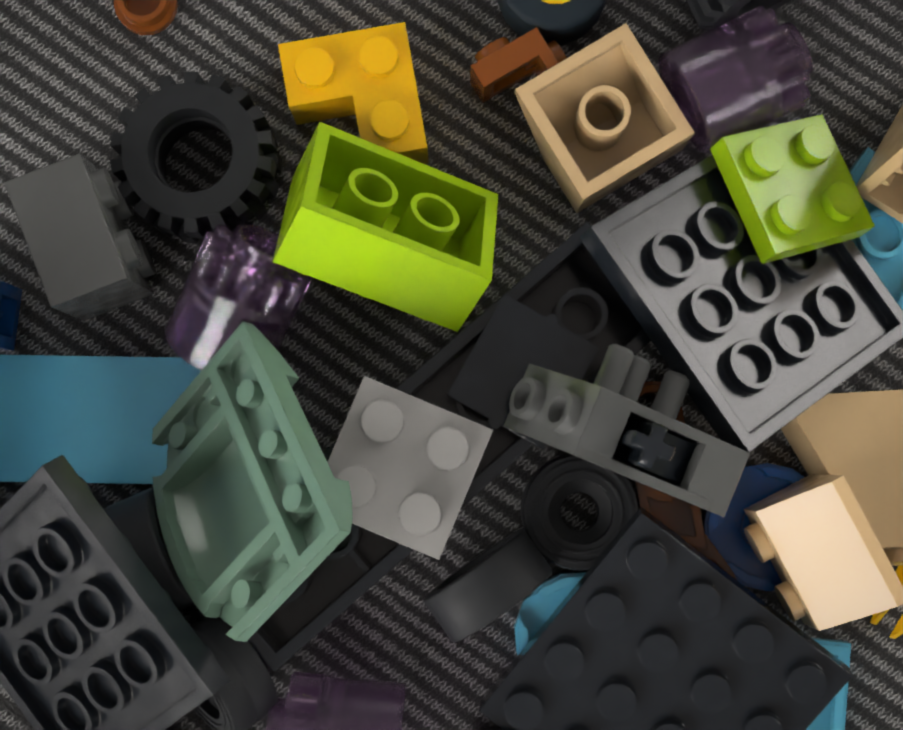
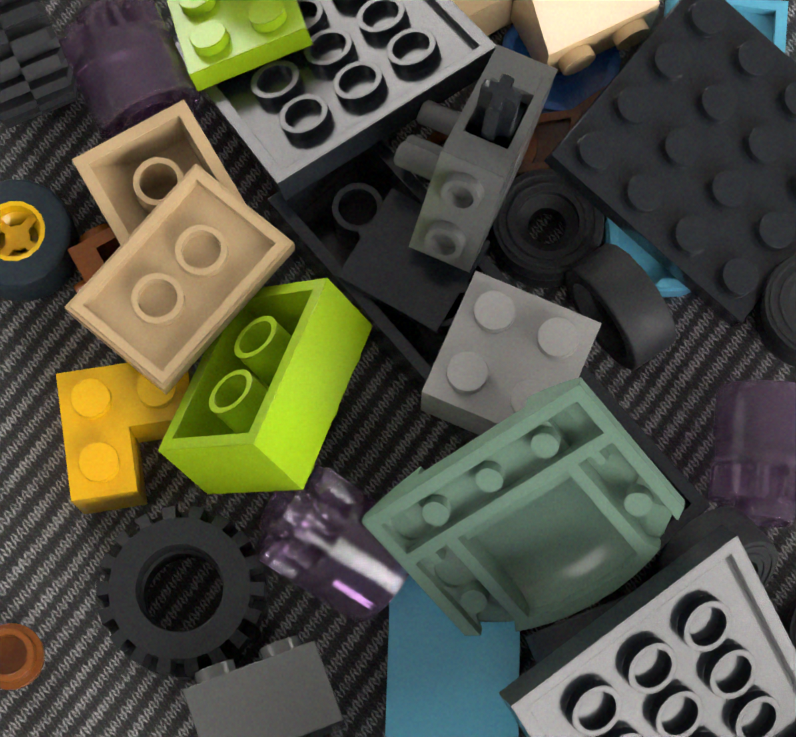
camera: 90 degrees left, 10 degrees down
none -> tan tile [65,163,295,395]

